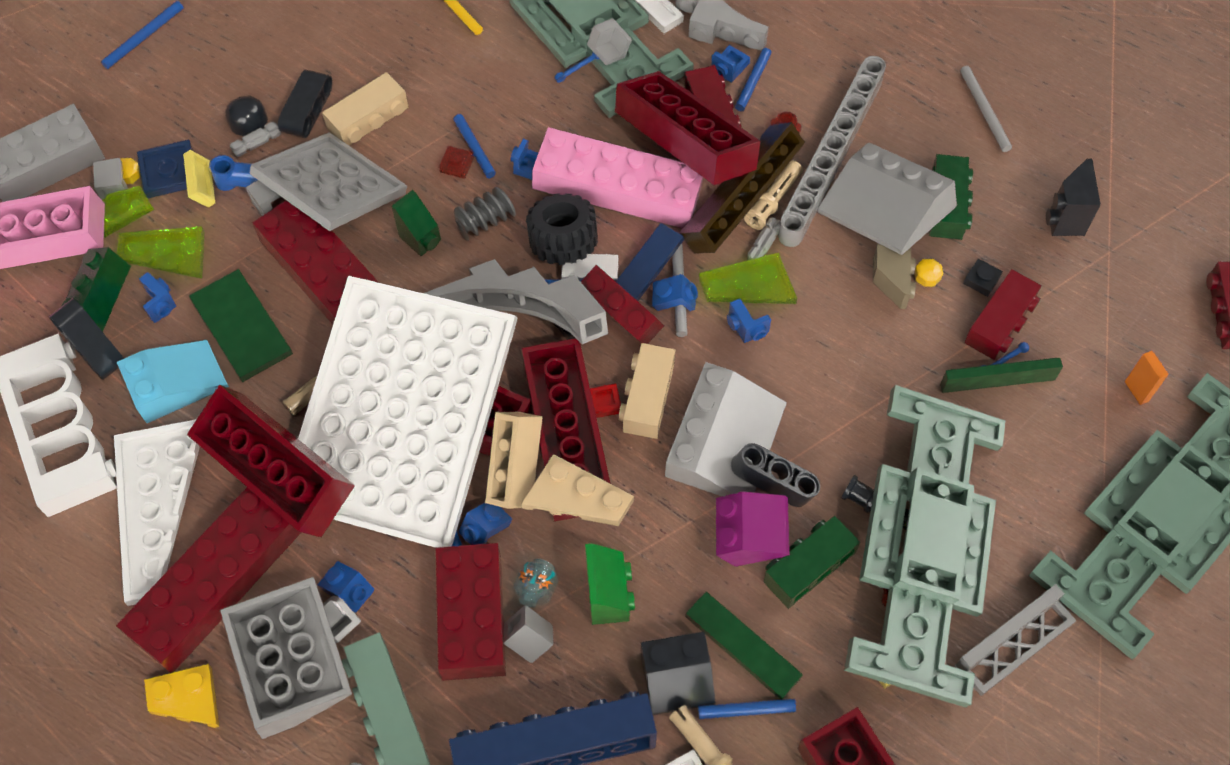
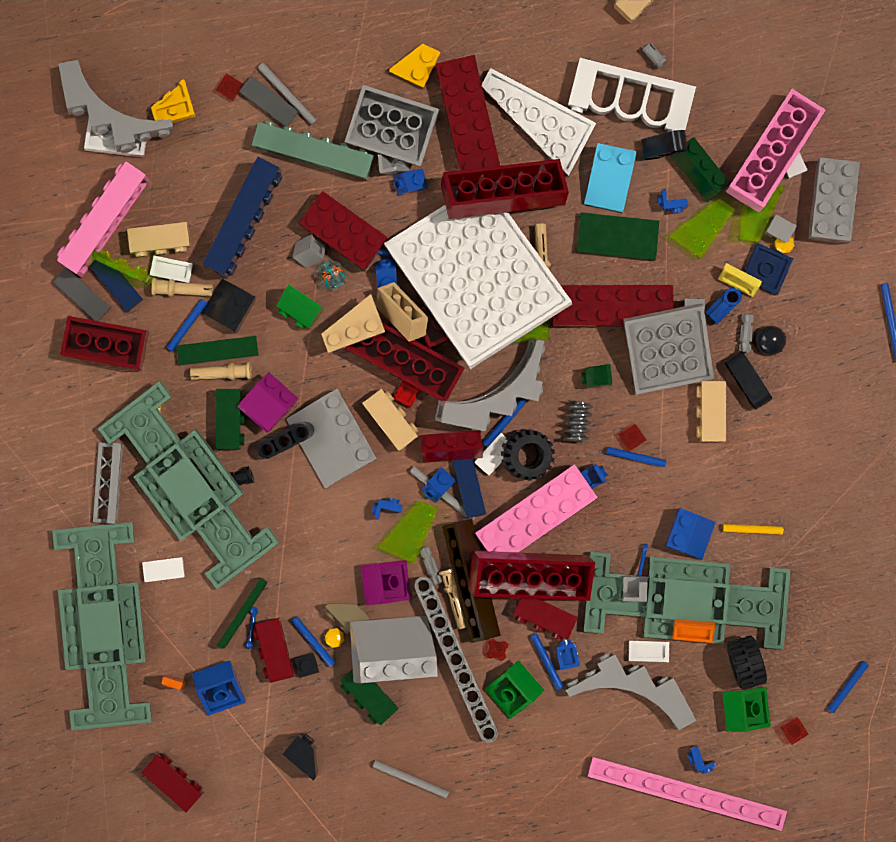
camera: 125 degrees right, 25 degrees up
none -> white tile [142,557,185,582]
none -> tan pin [190,362,252,381]
none -> blue slope [192,660,246,716]
none -> blue bar [291,617,335,667]
none -> magenta slope [361,560,411,605]
none -> green slope [484,660,545,719]
none -> blue slope [665,508,716,559]

